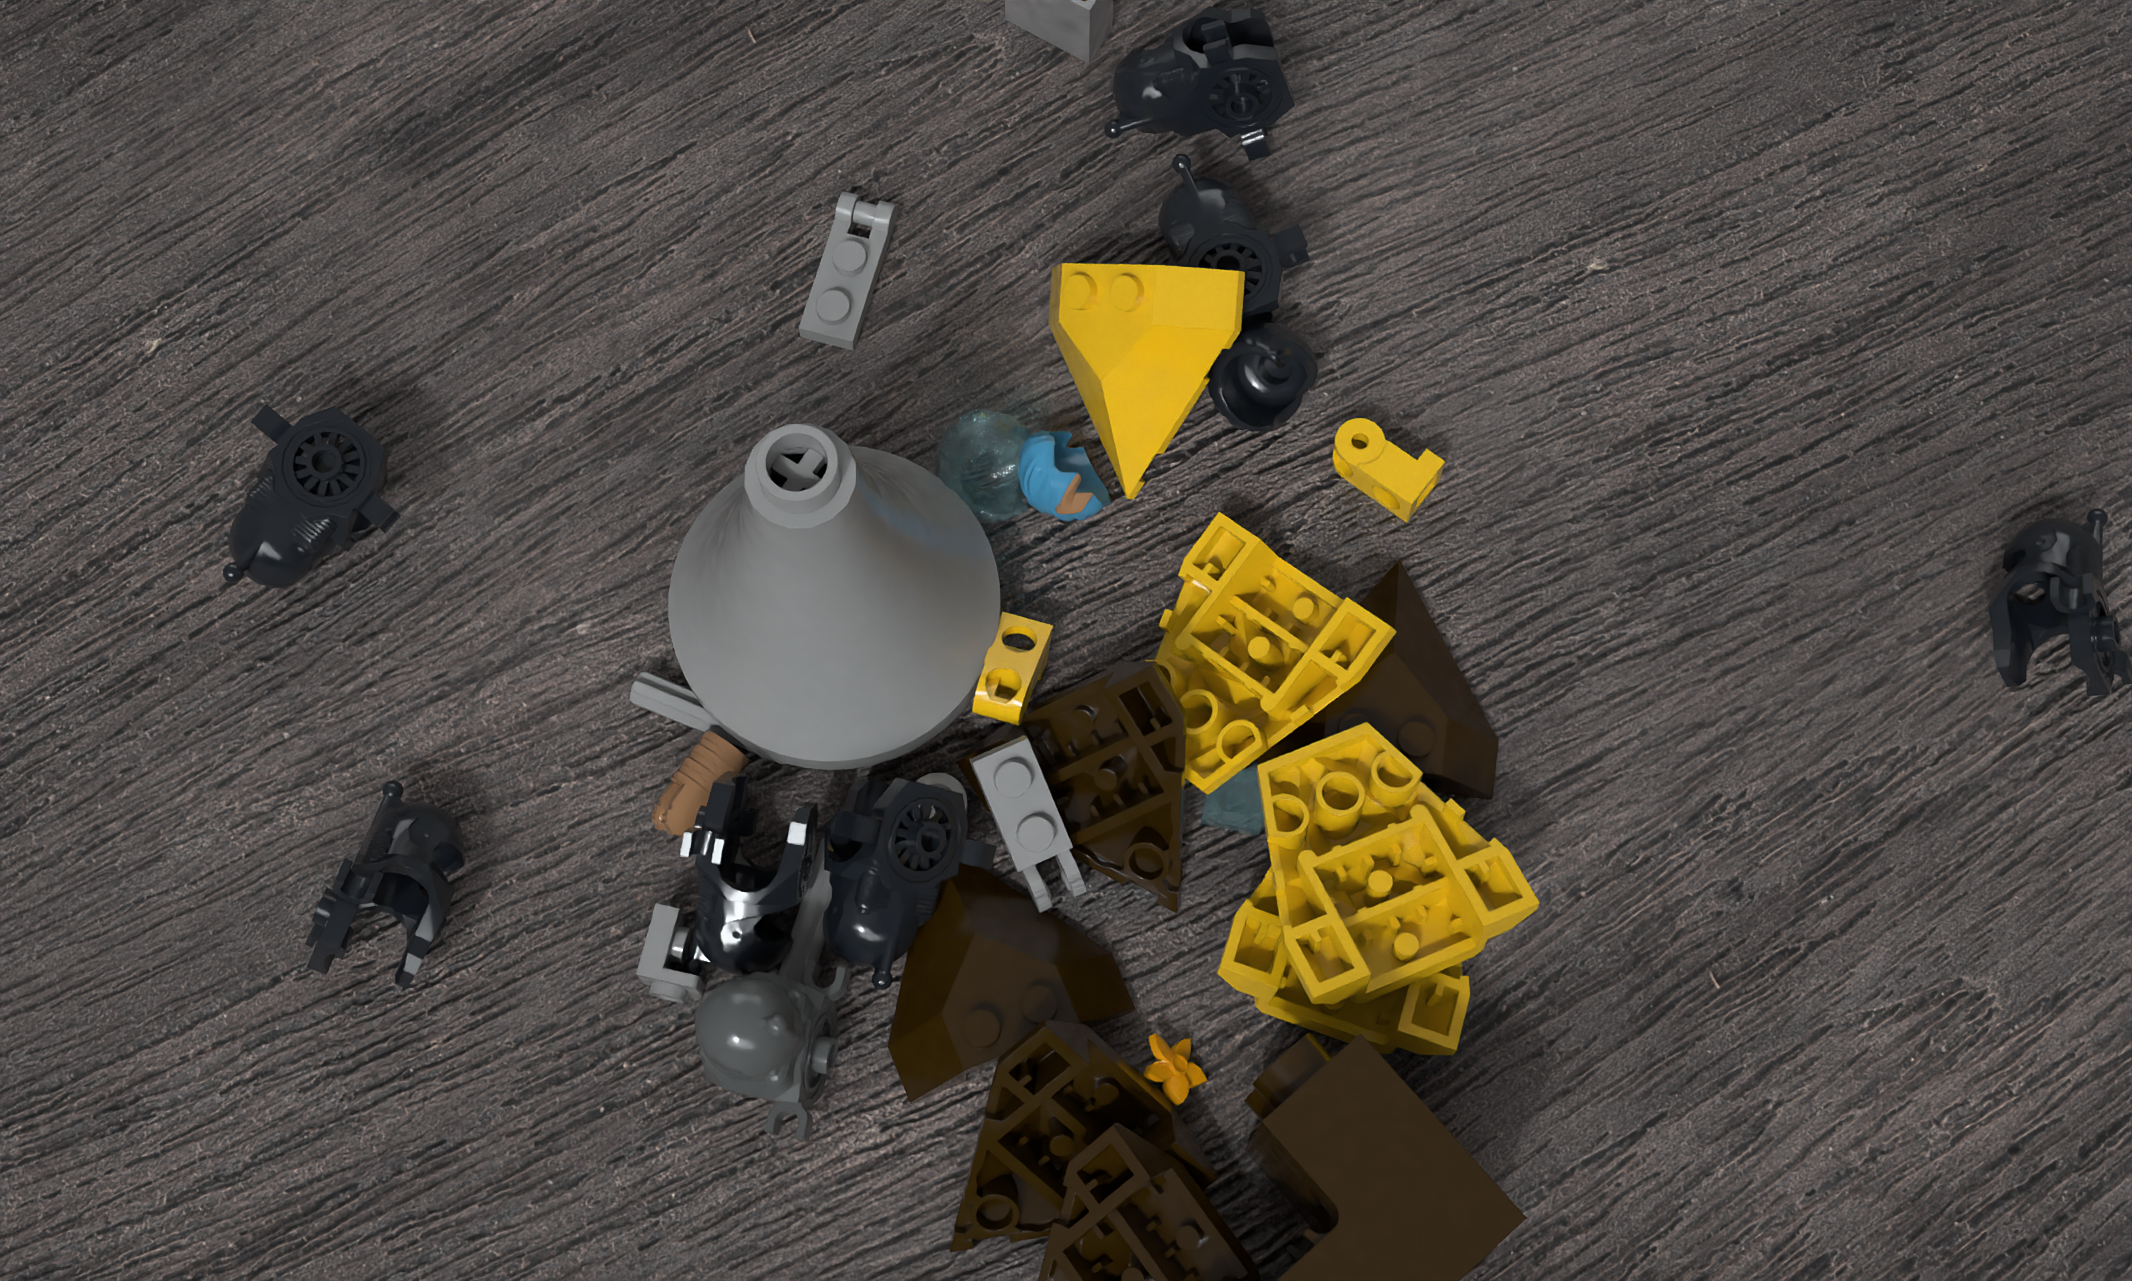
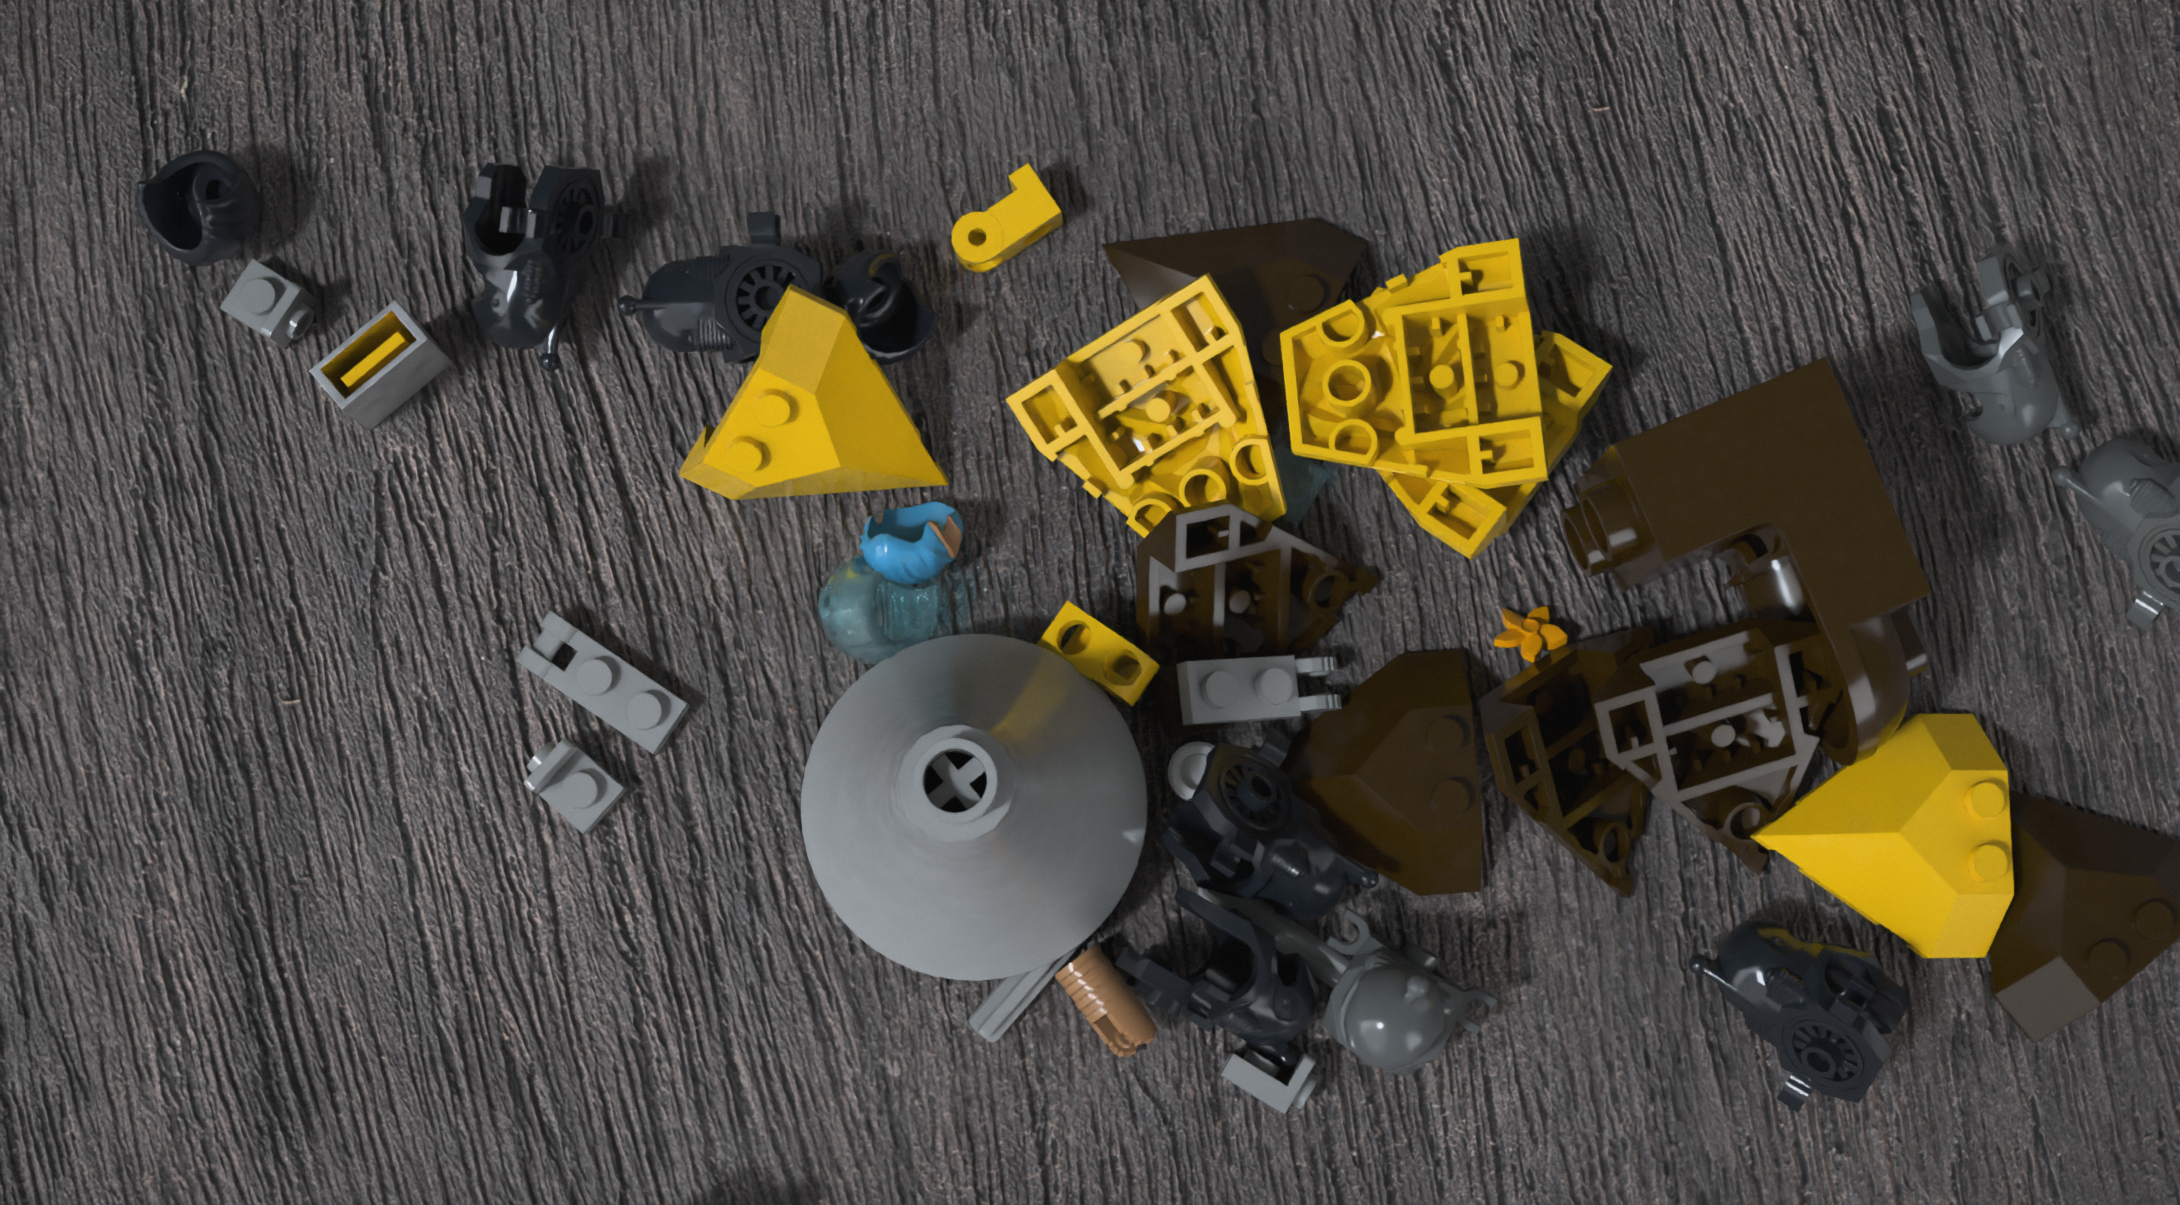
camera: 70 degrees left, 10 degrees up
none -> light grey bracket [523,738,627,835]

